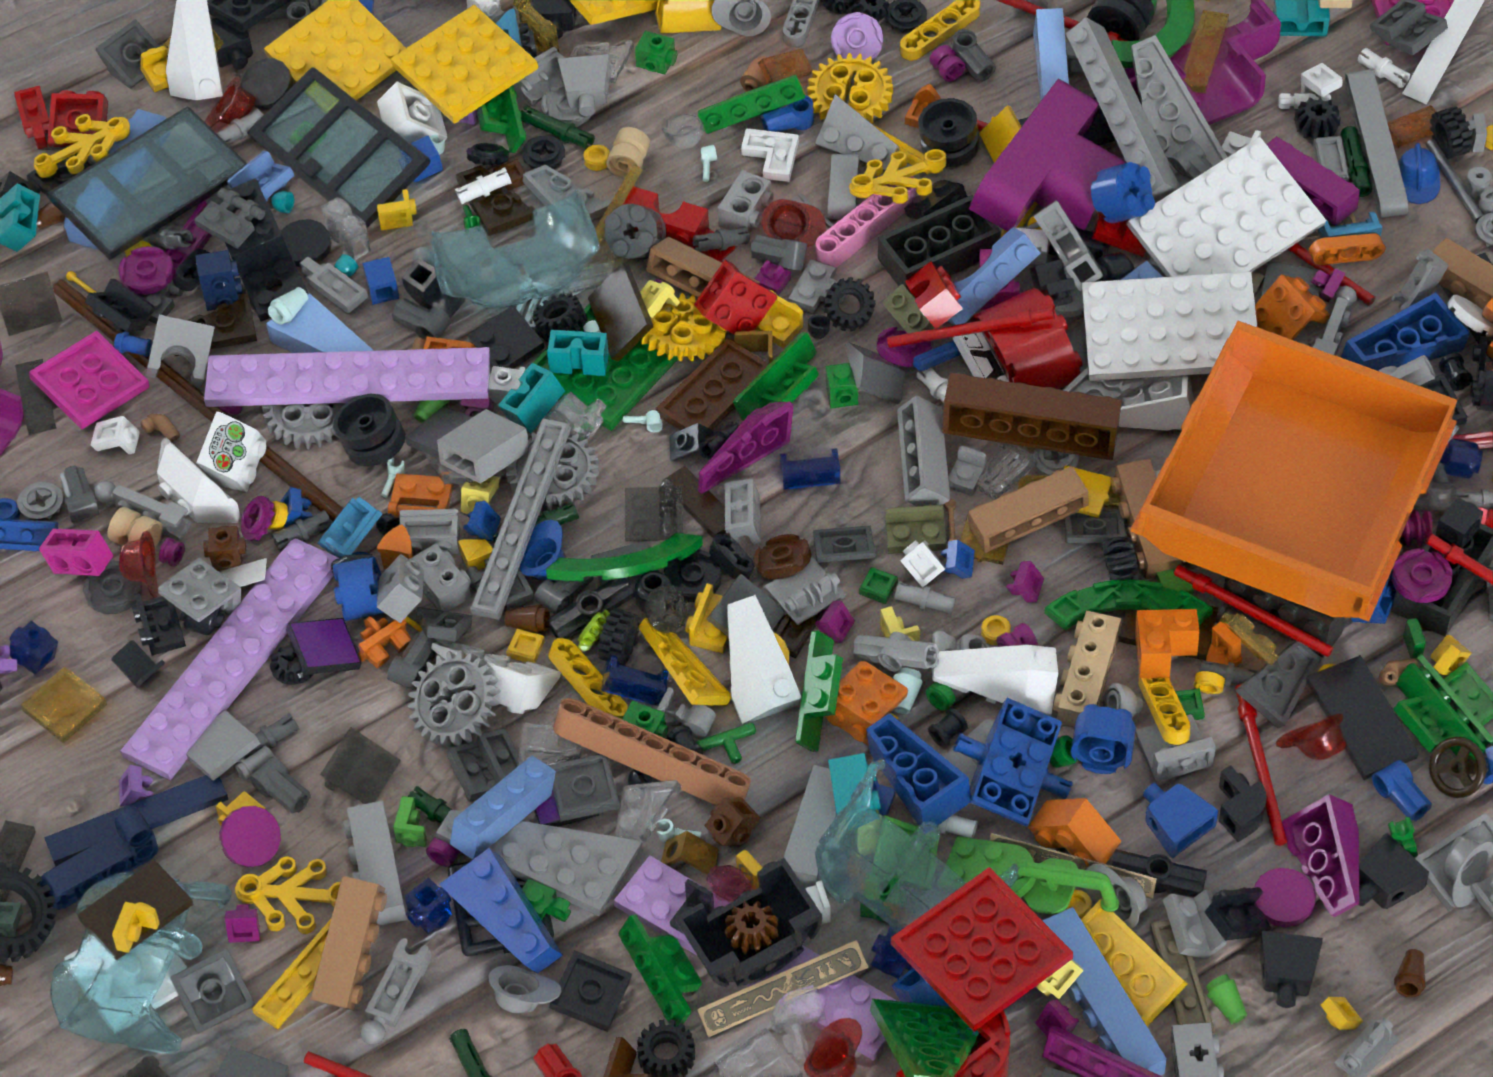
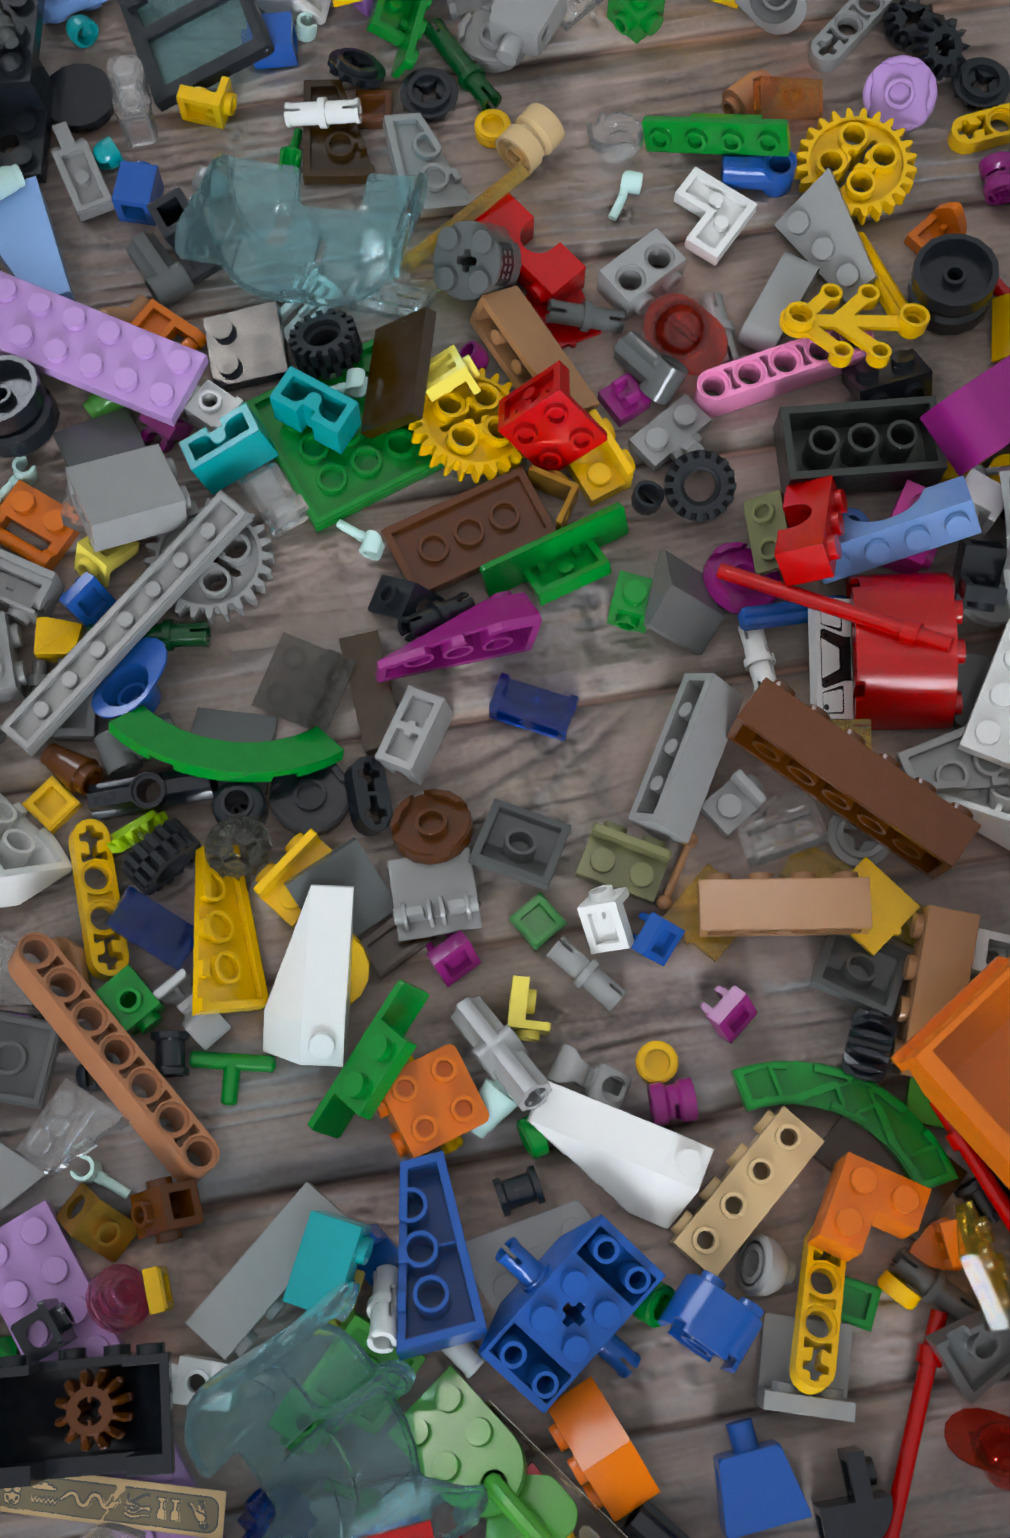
camera: 20 degrees right, 20 degrees up
none -> white pin [367,1264,398,1354]

